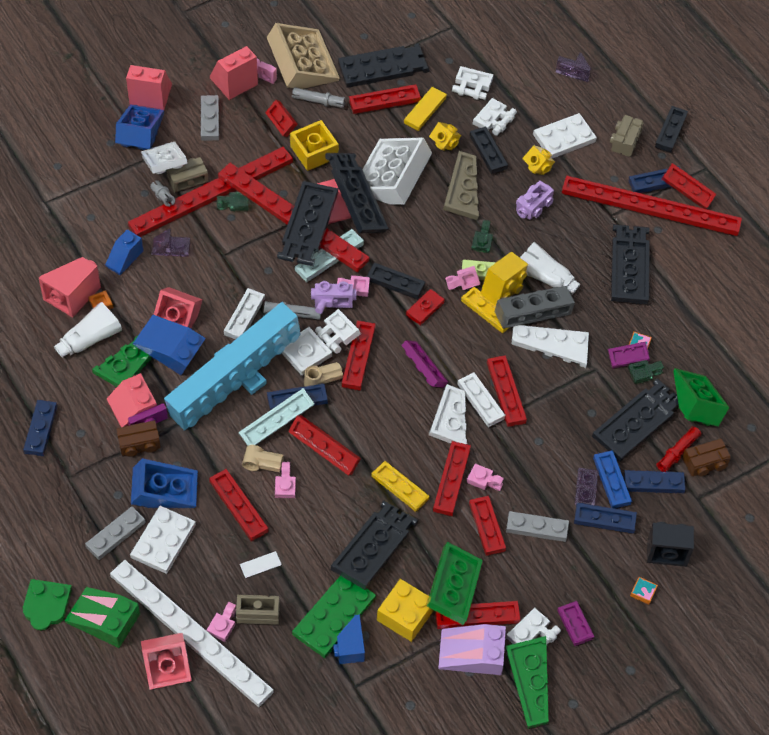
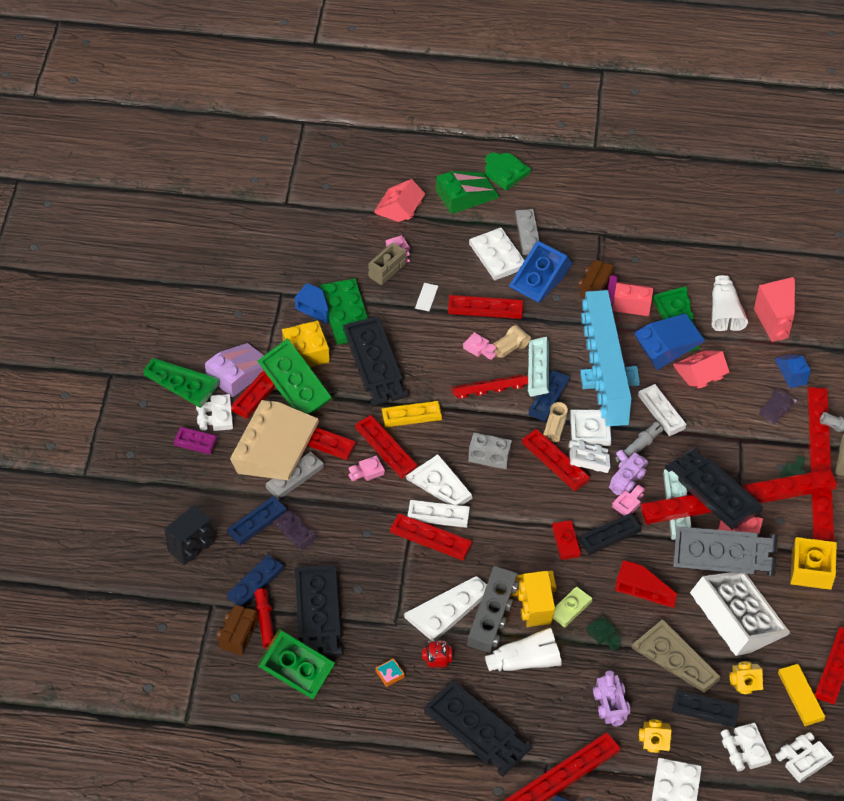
camera: 130 degrees right, 5 degrees down
dark blue plate [23,400,57,456] -> none
orange tile [88,290,113,309] -> none
white plate [110,560,273,707] -> none
magenta plate [402,340,449,388] -> none
bright pink plate [445,266,480,290] -> none
blue plate [593,451,632,509] -> none
magenta plate [608,341,650,369] -> none
clear green plate [628,360,664,384] -> none
tile [630,577,658,605] -> none
none -> tan slope [230,400,319,480]
none -> red head [422,641,452,668]
none -> light grey brick [469,433,512,469]
none -> red slope [615,560,677,608]

